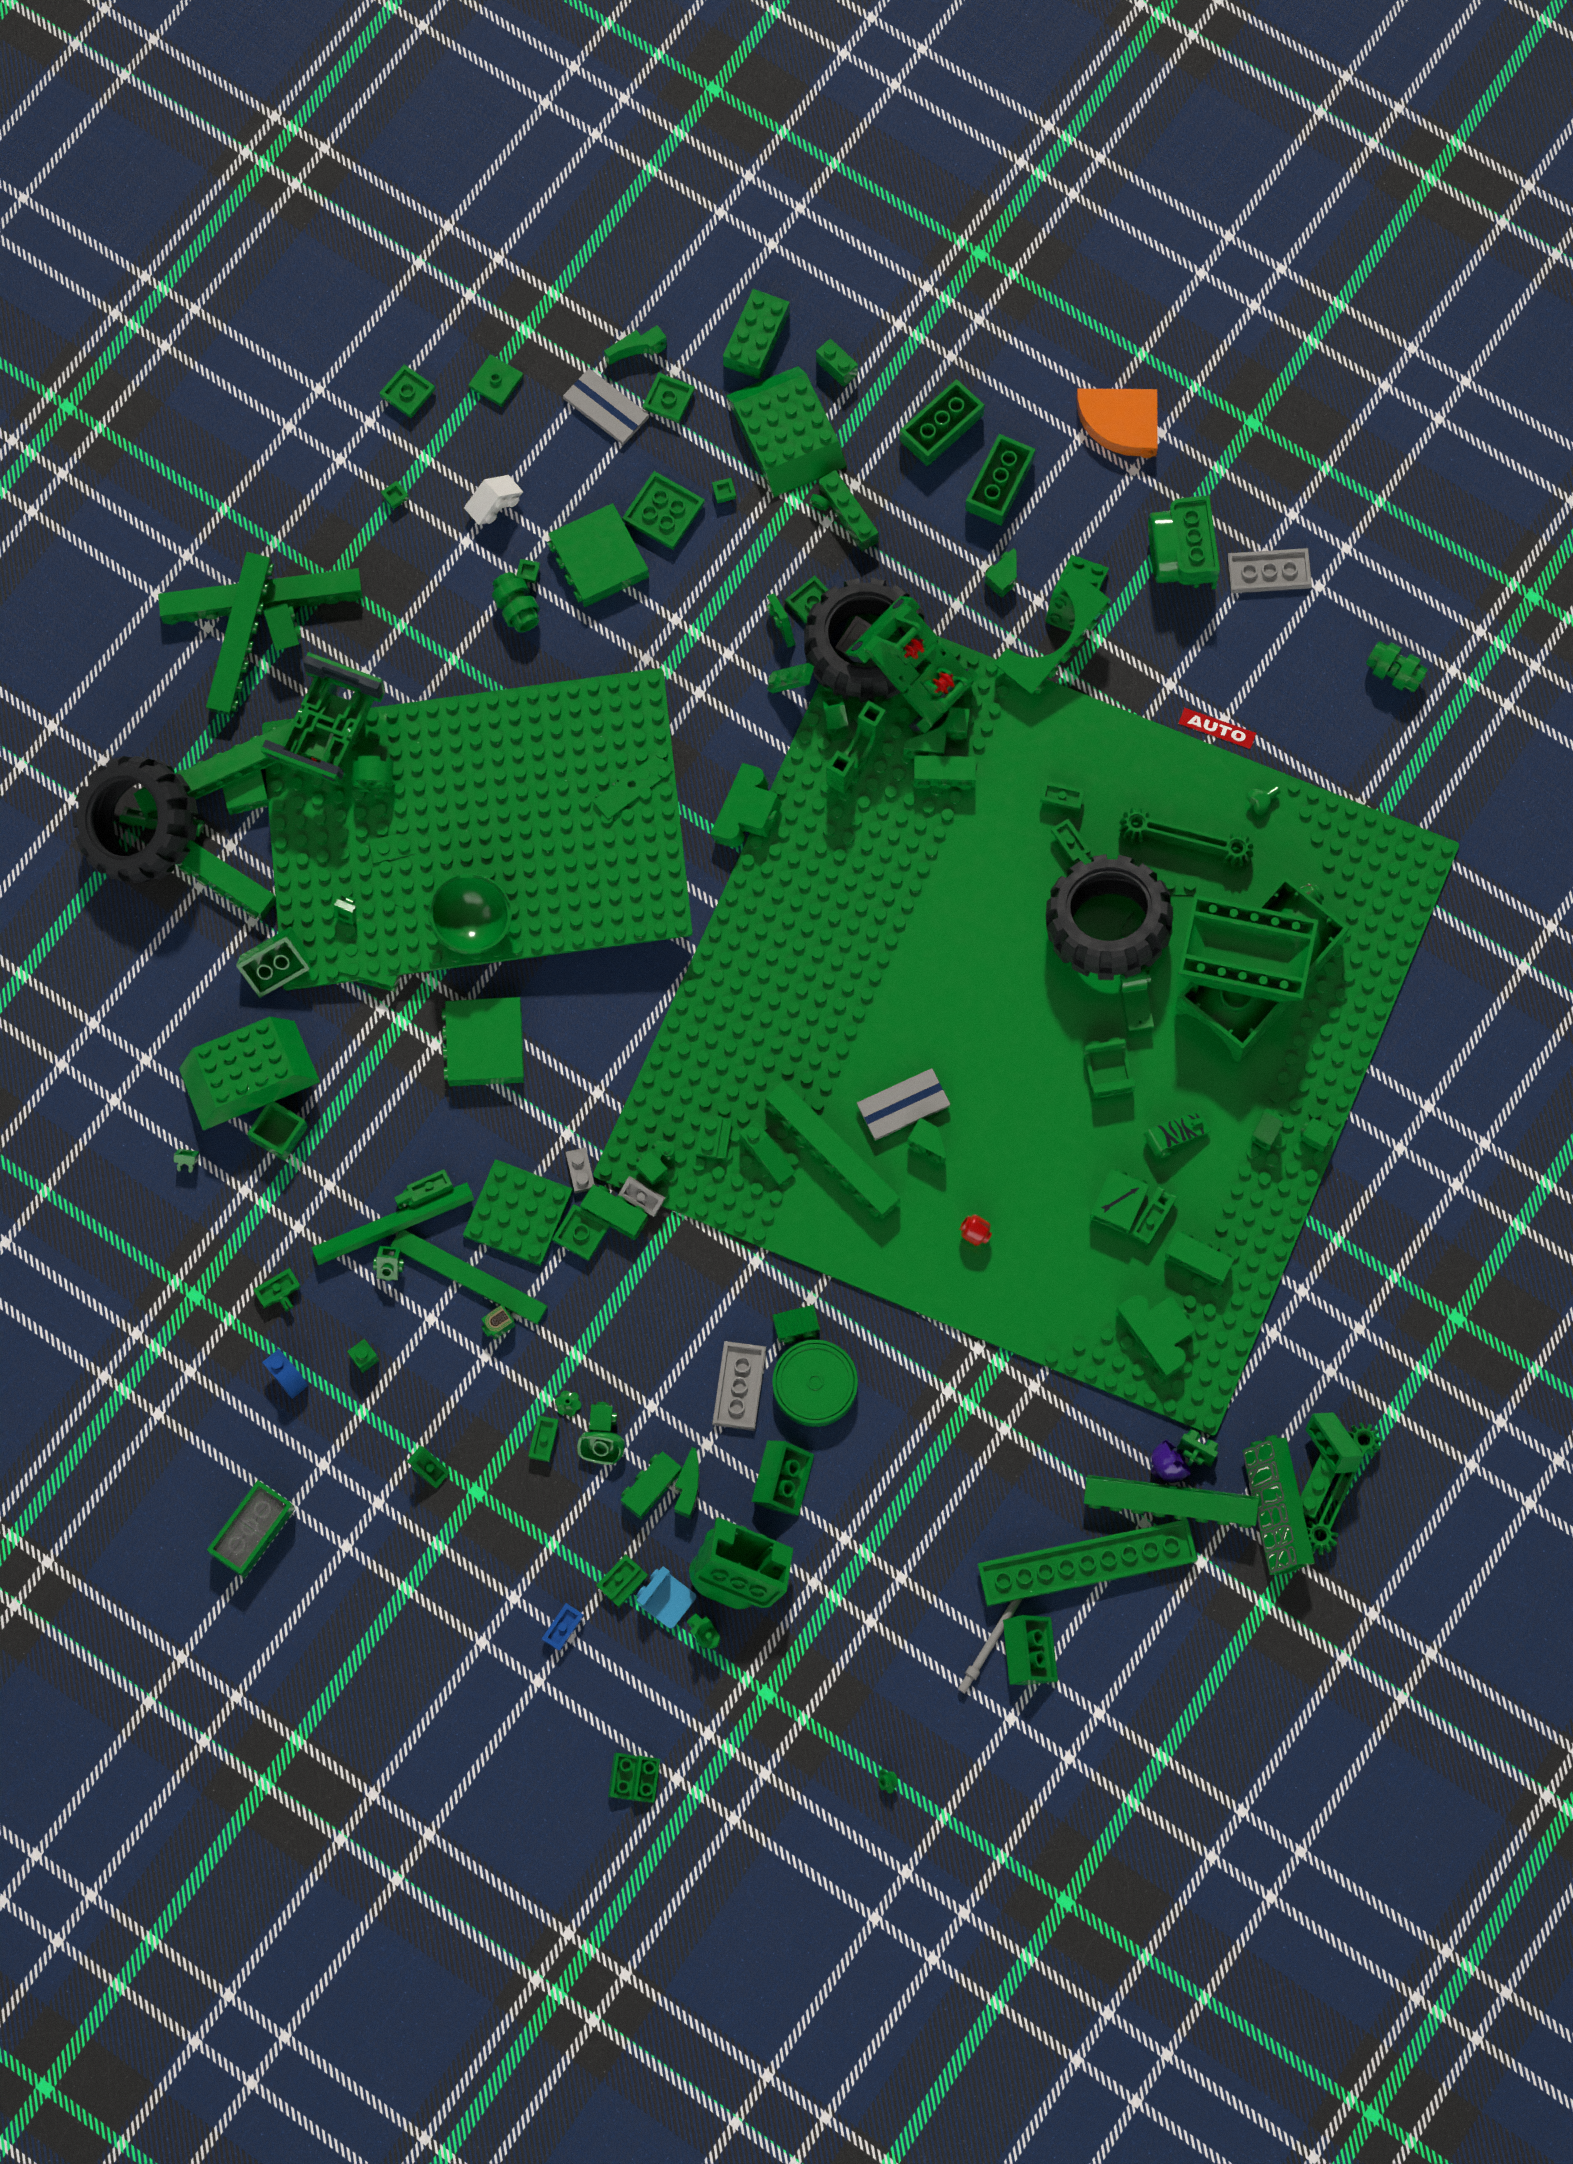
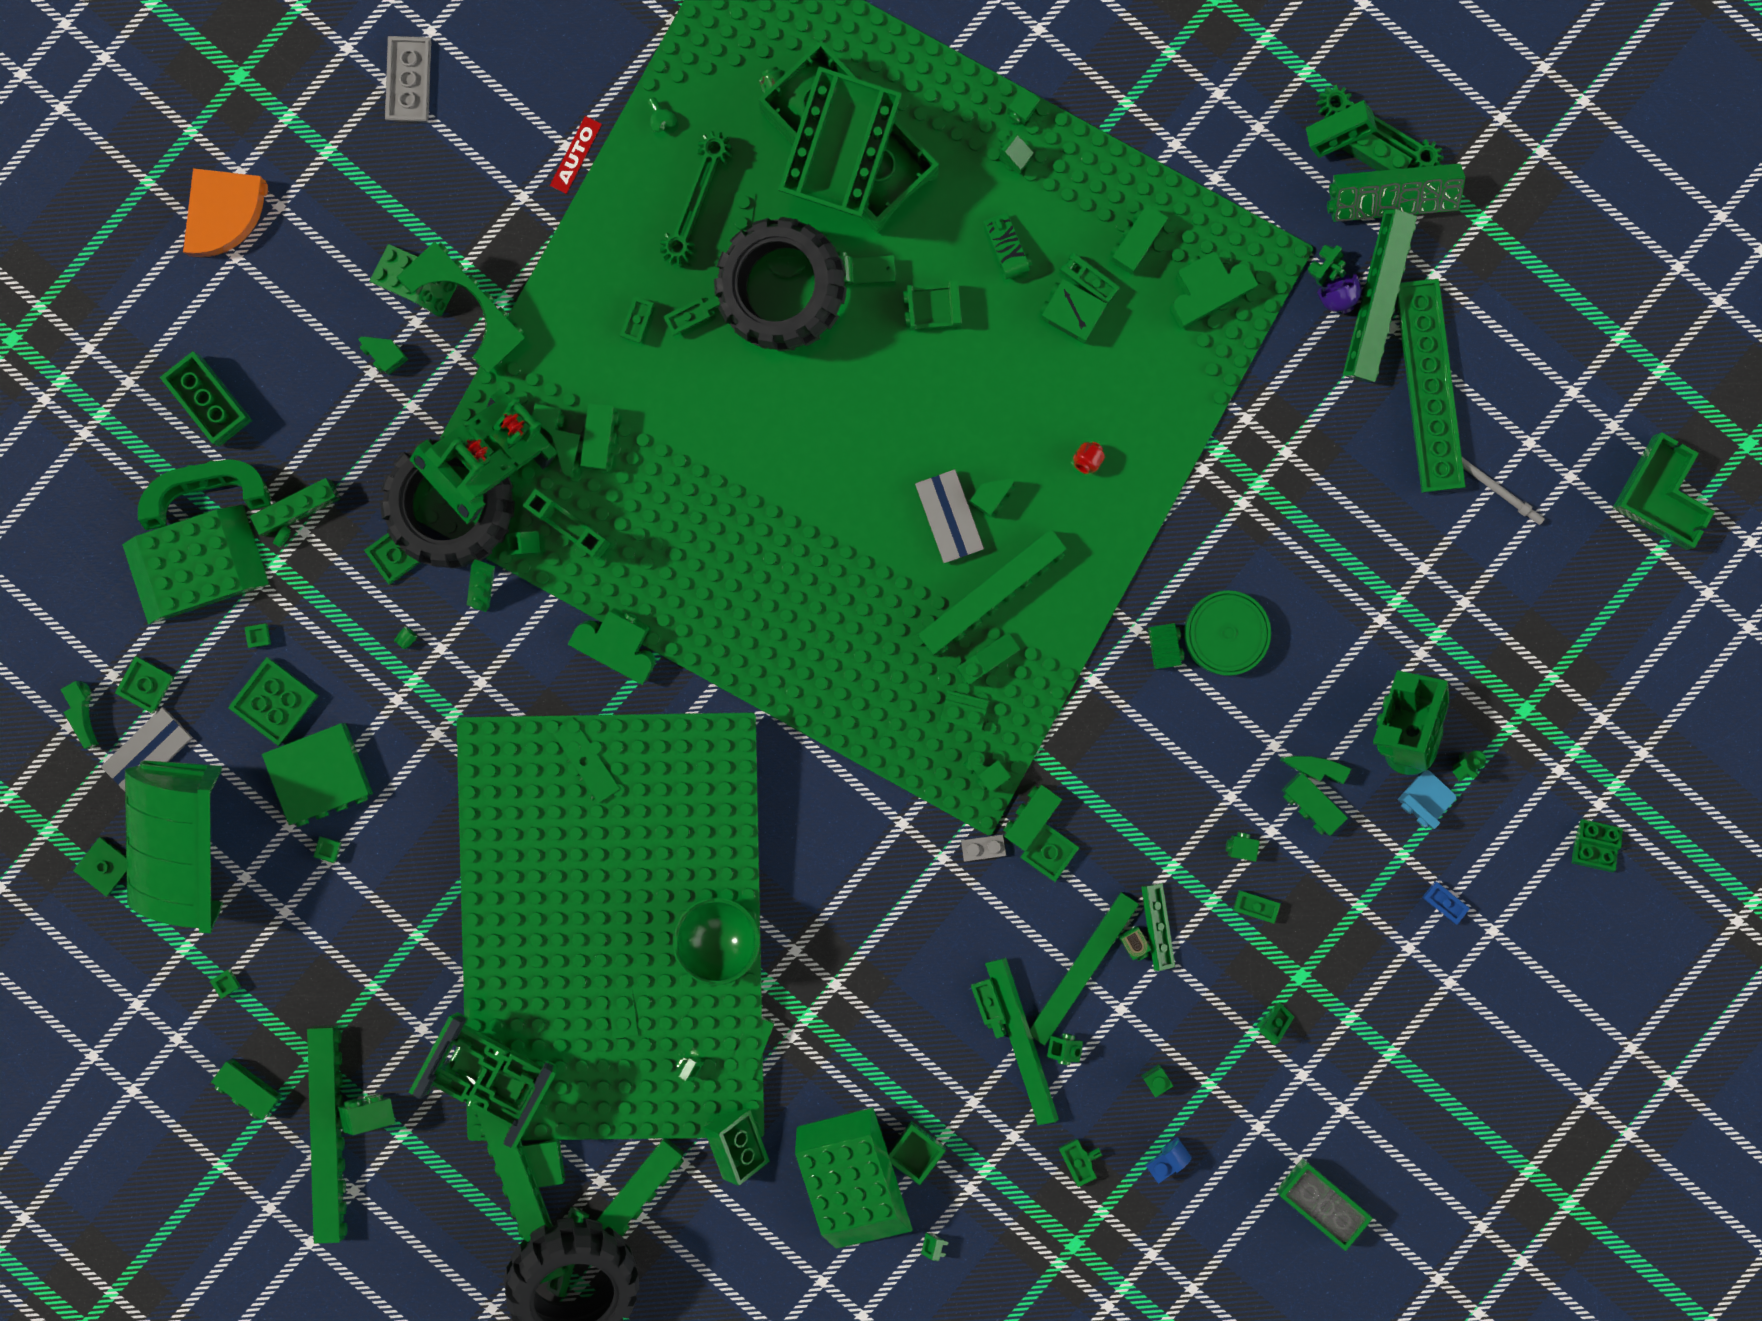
camera: 90 degrees left, 15 degrees up
green brick [206,552,274,716] -> none
green brick [351,756,394,792] -> none
green plate [379,364,436,418] -> none
green brick [442,997,524,1087] -> none
green plate [463,1159,573,1266] -> none
white brick [464,475,523,525] -> none
green piece [492,572,540,633] -> none
green plant [555,1391,581,1417] -> none
green piece [577,1431,625,1465] -> none
green plate [596,1554,649,1607] -> none
light grey plate [618,1176,665,1217] -> none
light grey tile [712,1341,767,1431] -> none
green brick [723,289,790,379] -> none
green slope [751,1440,814,1516] -> none
green wing [766,593,796,648] -> none
green brick [816,339,858,387] -> none
light grey plate [835,616,872,660] -> none
green plate [878,1769,898,1794] -> none
green brick [965,434,1036,526] -> none
green slope [1003,1615,1058,1685] -> none
green brick [1148,495,1220,589] -> none
none -> green piece [125,760,223,934]
none -> green arch [138,459,271,530]
none -> green brick [211,1058,283,1120]
none -> green hose [394,626,418,649]
none -> green plate [1141,883,1175,971]
none -> green piece [1612,432,1715,550]

